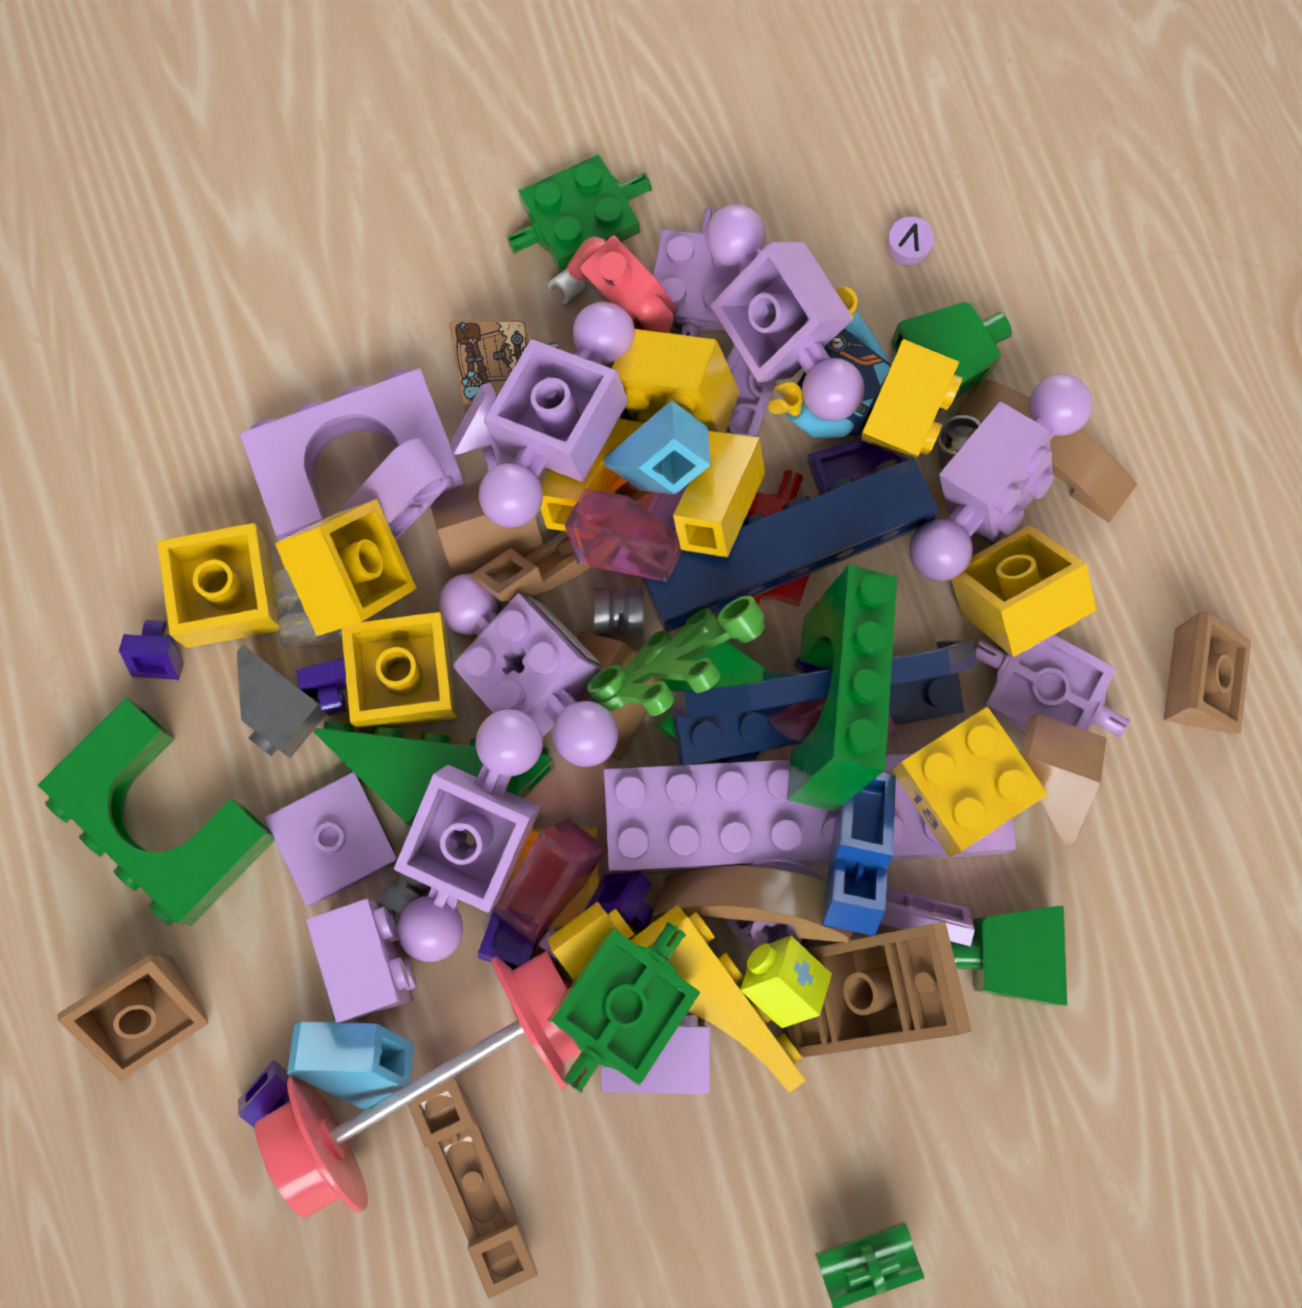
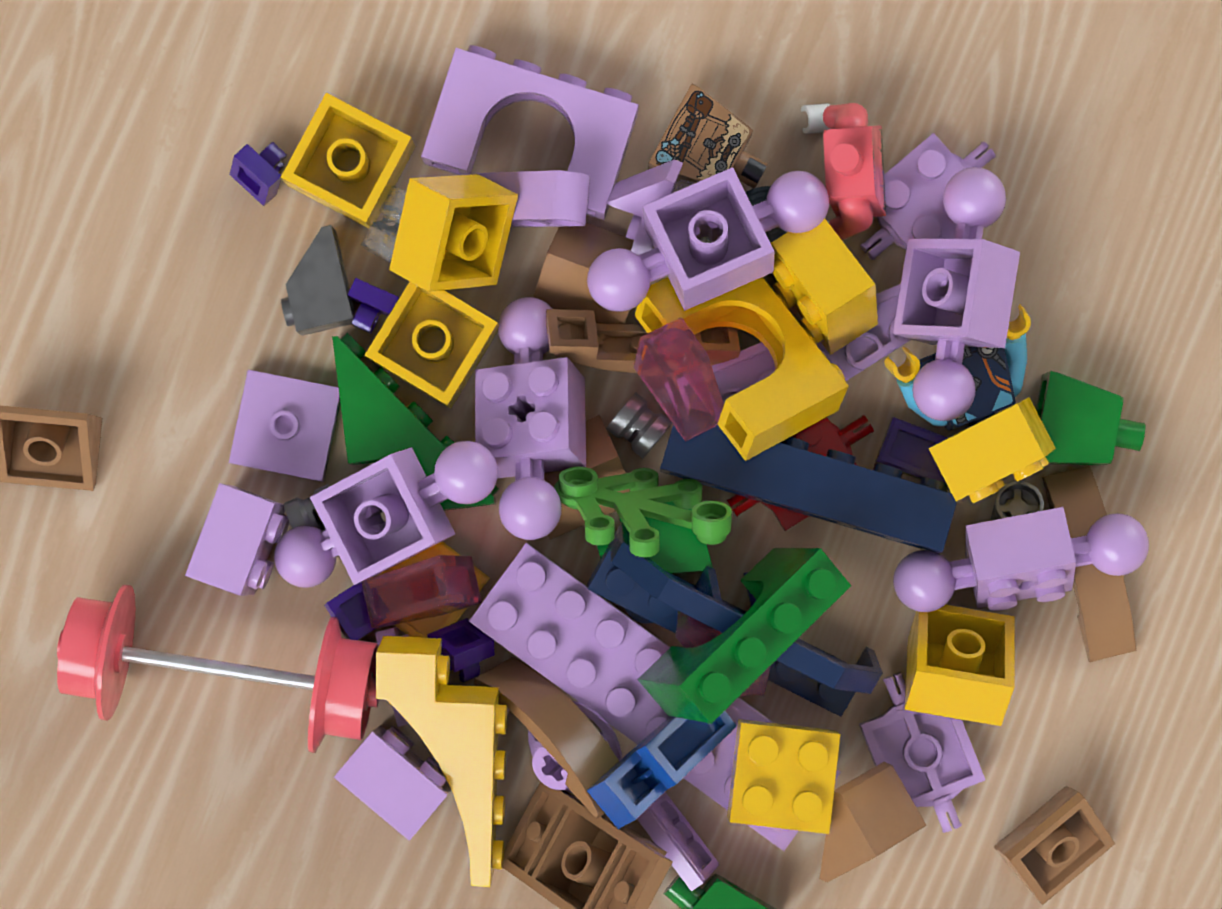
camera: 40 degrees right, 10 degrees up
green arch [37,698,275,926] -> none
dark purple tile [238,1060,290,1128] -> none
medium azure slope [287,1022,414,1110] -> none
medium nougat slope [407,1076,538,1299] -> none
green plate [506,154,652,270] -> none
white sticker [528,596,601,664] -> none
green plate [547,922,701,1093] -> none
medium azure slope [604,400,711,494] -> none
neon yellow brick [740,936,832,1028] -> none
lavender tile [887,216,934,265] -> none

